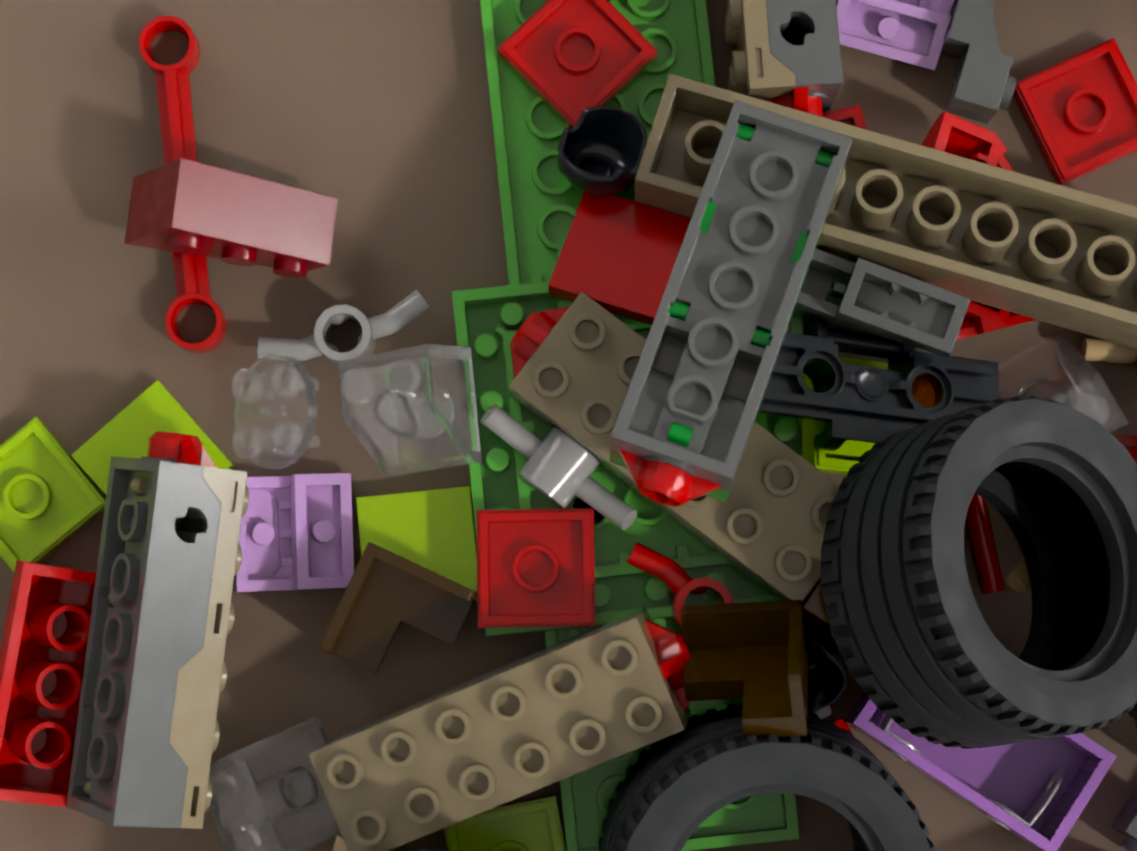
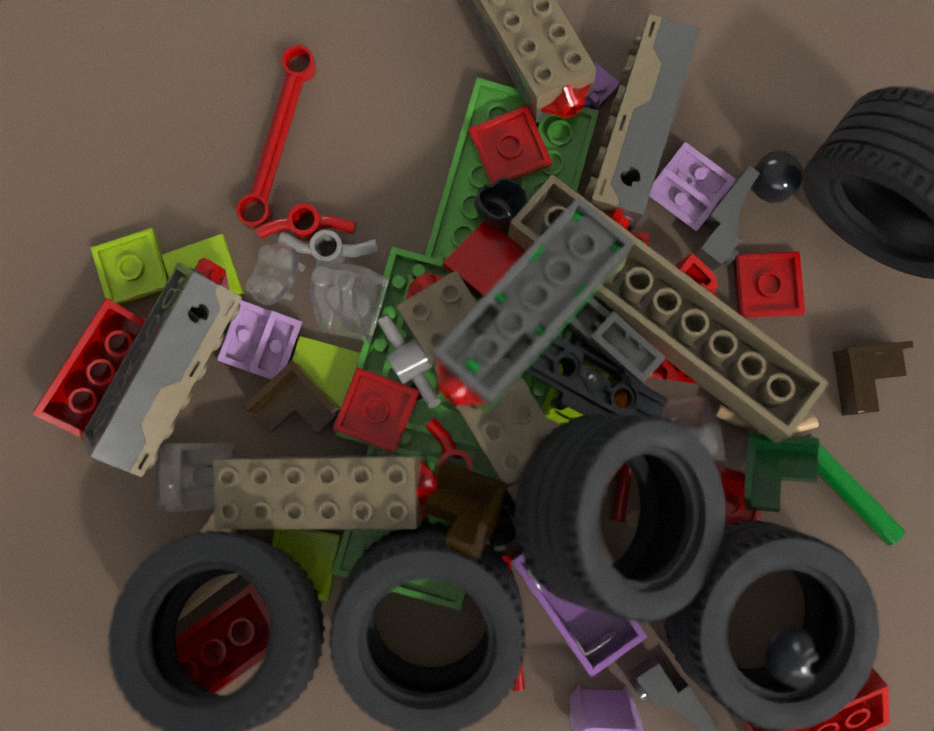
camera: 25 degrees right, 0 degrees up
wedge [124,158,338,278] -> none
none -> red piece [255,203,357,241]

